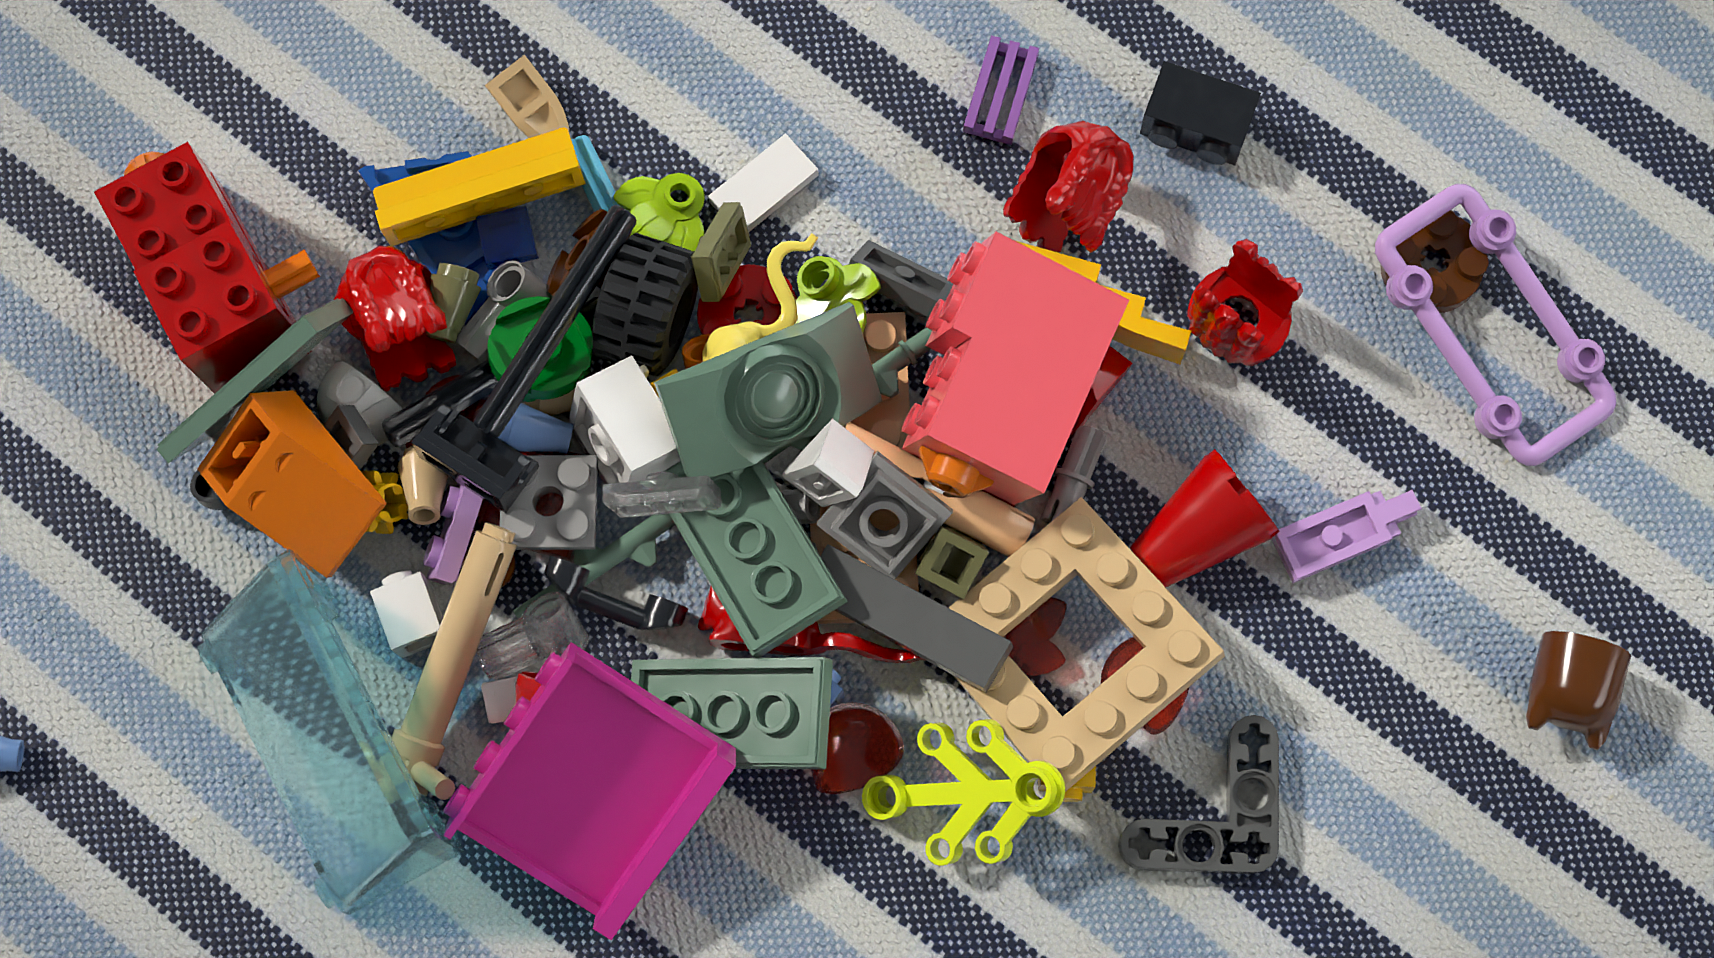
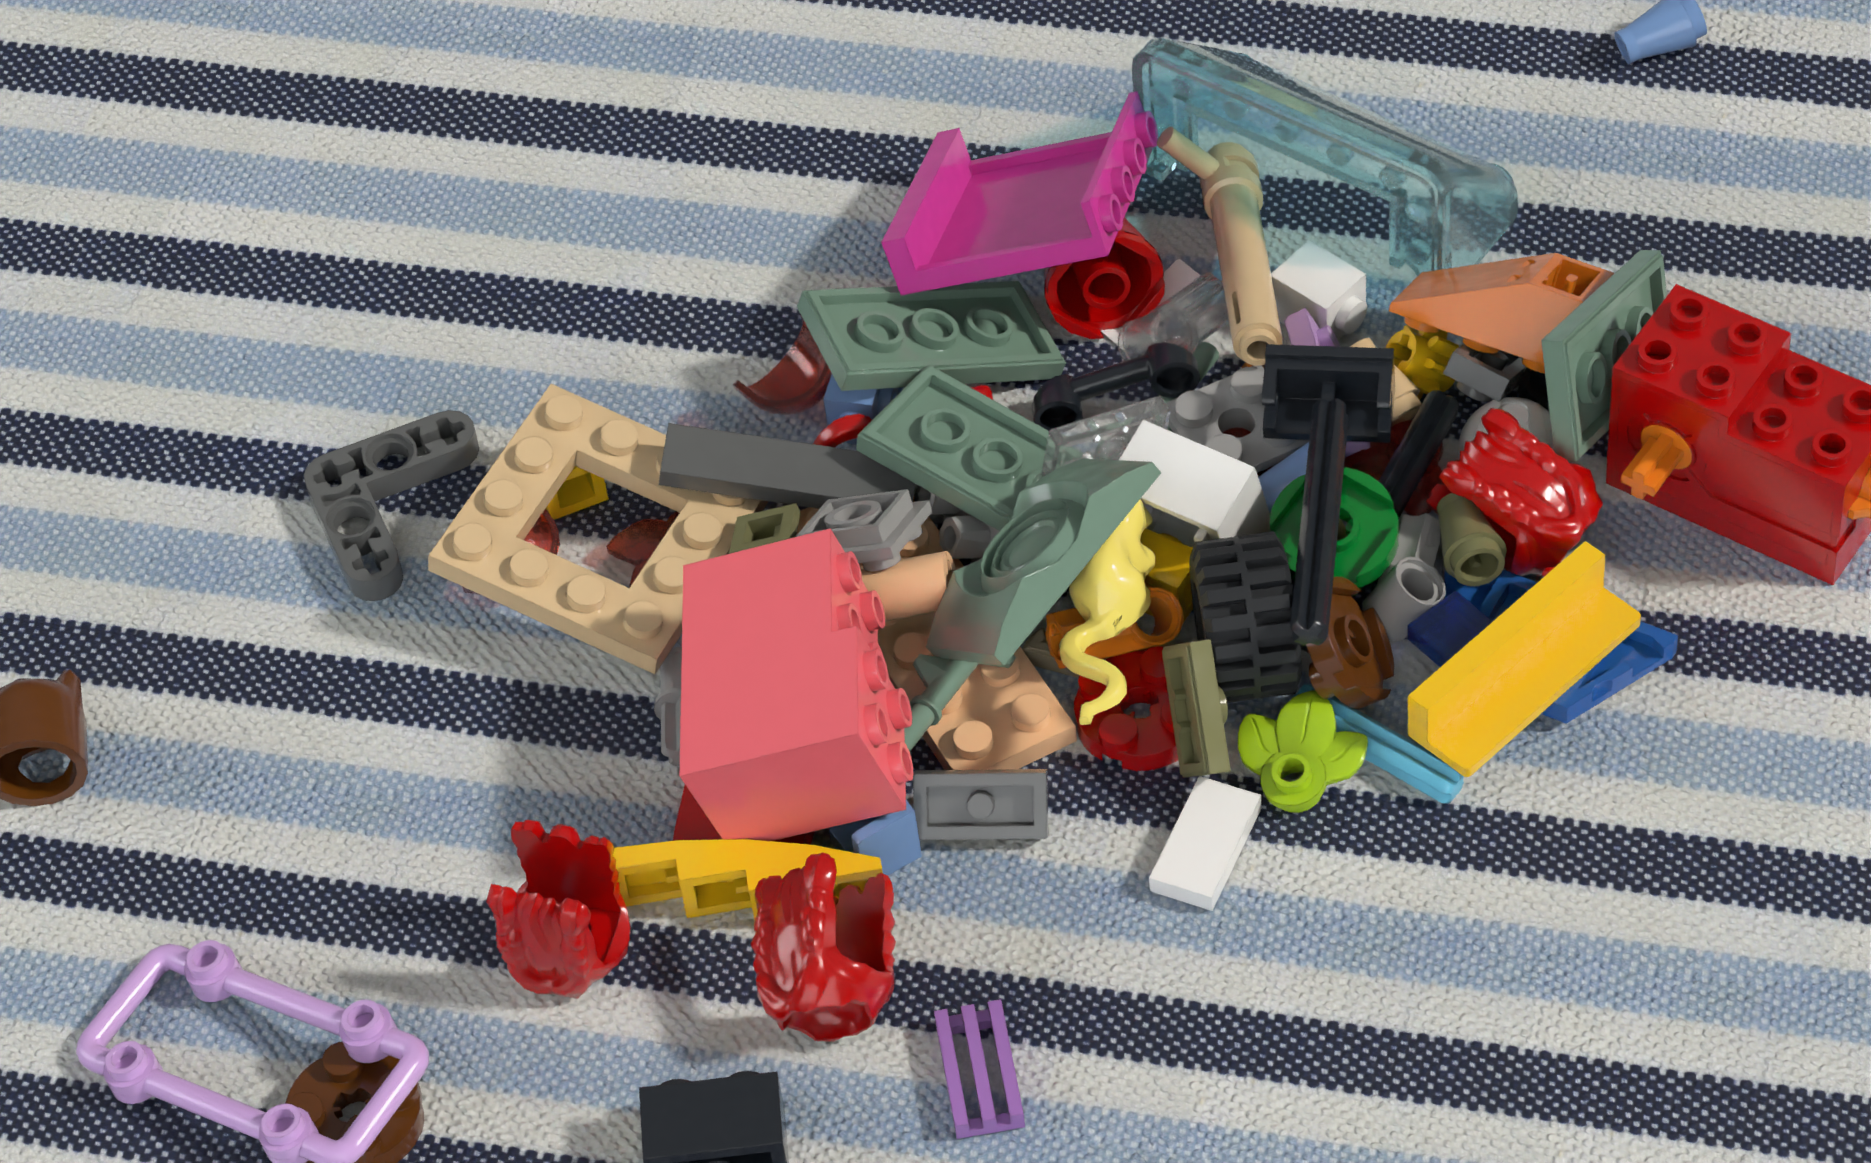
camera: 155 degrees right, 25 degrees down
tan plate [485,55,569,138] -> none
white slope [781,418,874,507] -> none
lime plate [796,256,881,333] -> none
neon yellow plant [862,719,1065,866] -> none
red cone [1129,449,1280,588] -> none
lavender hinge [1272,490,1422,584] -> none

